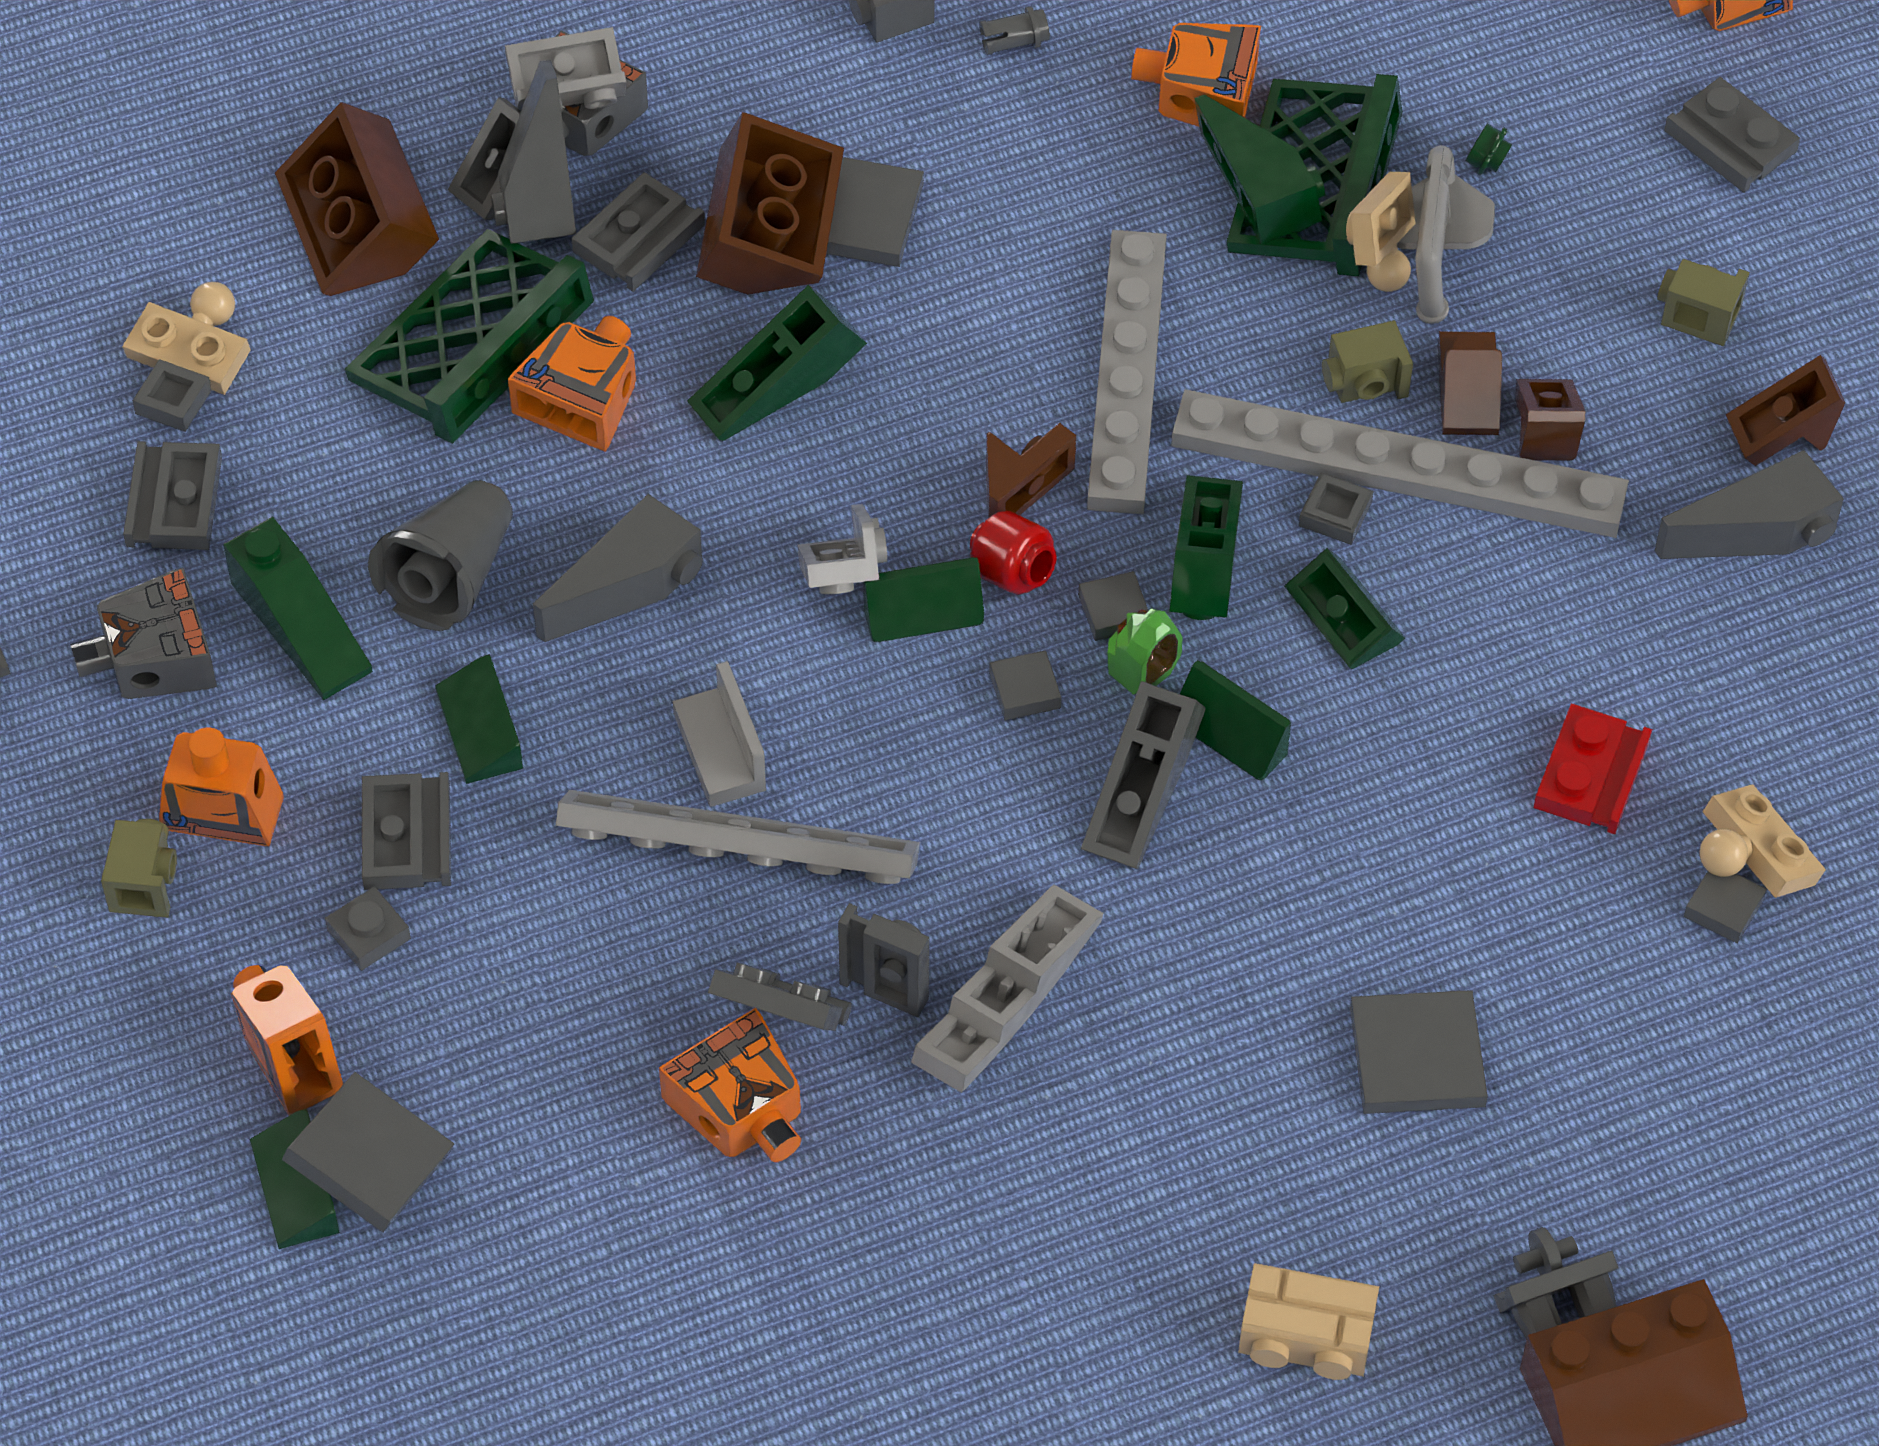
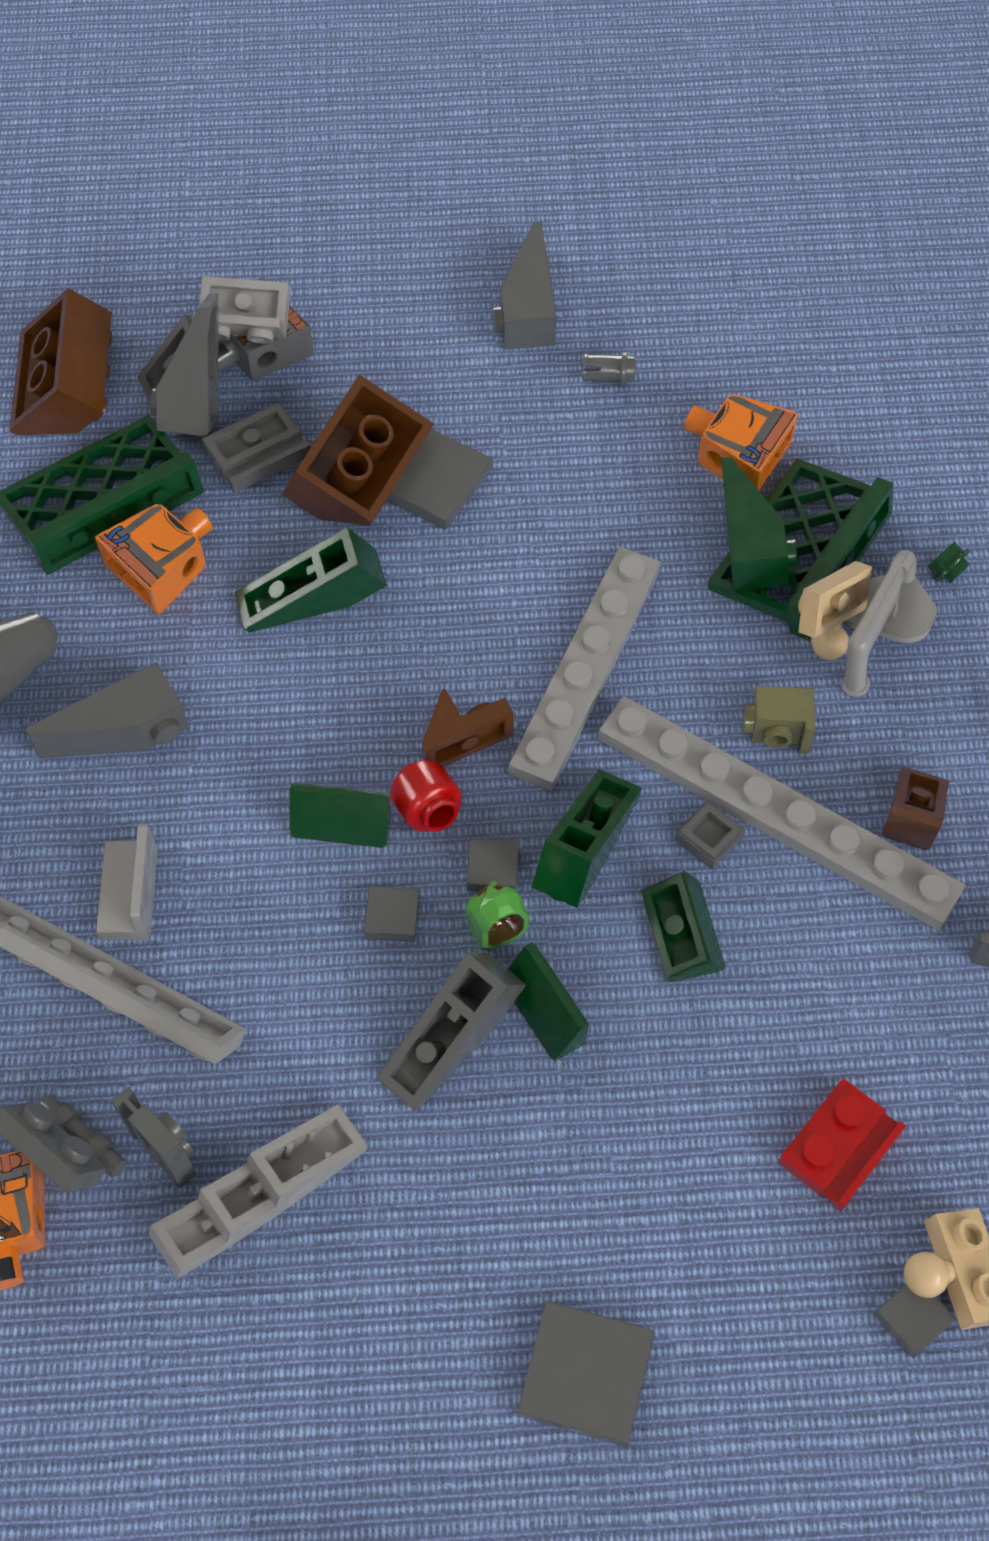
camera: 20 degrees right, 5 degrees up
light grey bracket [797,504,887,594] -> none
reddish brown slope [1437,331,1502,435] -> none

